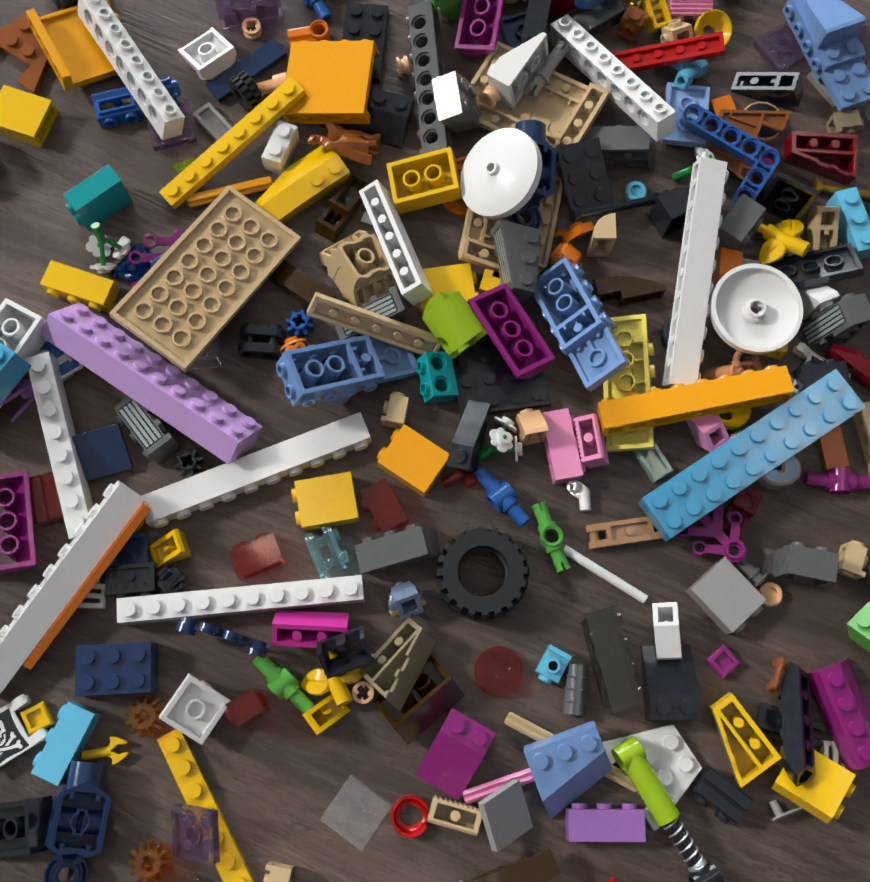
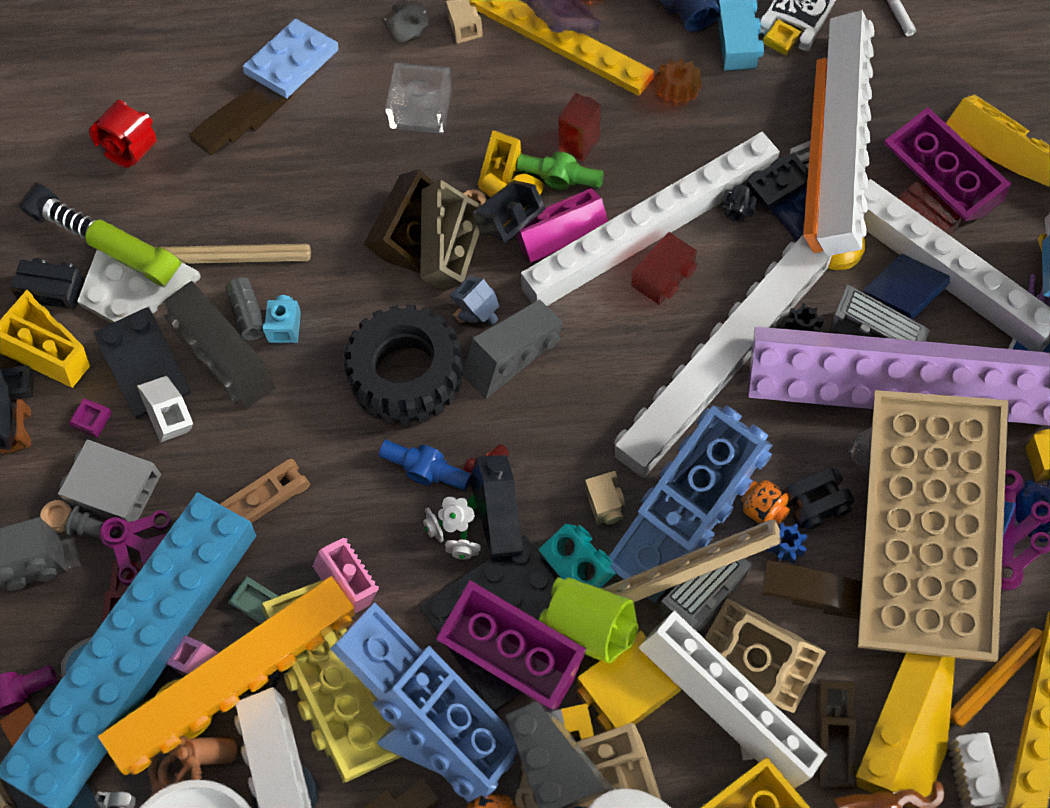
camera: 160 degrees right, 10 degrees down
dark blue brick [75,642,158,697] -> none
yellow bar [81,736,131,765] -> none
yellow slope [149,528,192,568] -> none
white bracket [159,673,231,745] -> none
dark blue plant [175,617,270,658] -> none
yellow brick [291,471,360,531] -> none
clear light blue brick [303,525,350,579] -> none
clear red brick [359,478,408,537] -> none
light orange brick [377,424,449,497] -> none
red piece [390,794,428,839] -> none
magenta slope [415,708,496,801] -> none
tan brick [427,795,482,836] -> none
bright pink axle [463,768,534,804] -> none
clear red tile [474,646,523,696] -> none
light grey tile [478,779,533,852] -> none
light nougat slope [515,408,549,446] -> none
medium blue wedge [524,720,612,819] -> none
bright green pin [531,501,571,573] -> none
bright pink brick [542,408,586,485] -> none
white bar [563,545,648,603] -> none
medium lavender brick [565,802,646,842] -> none
white arm [567,480,591,512] -> none

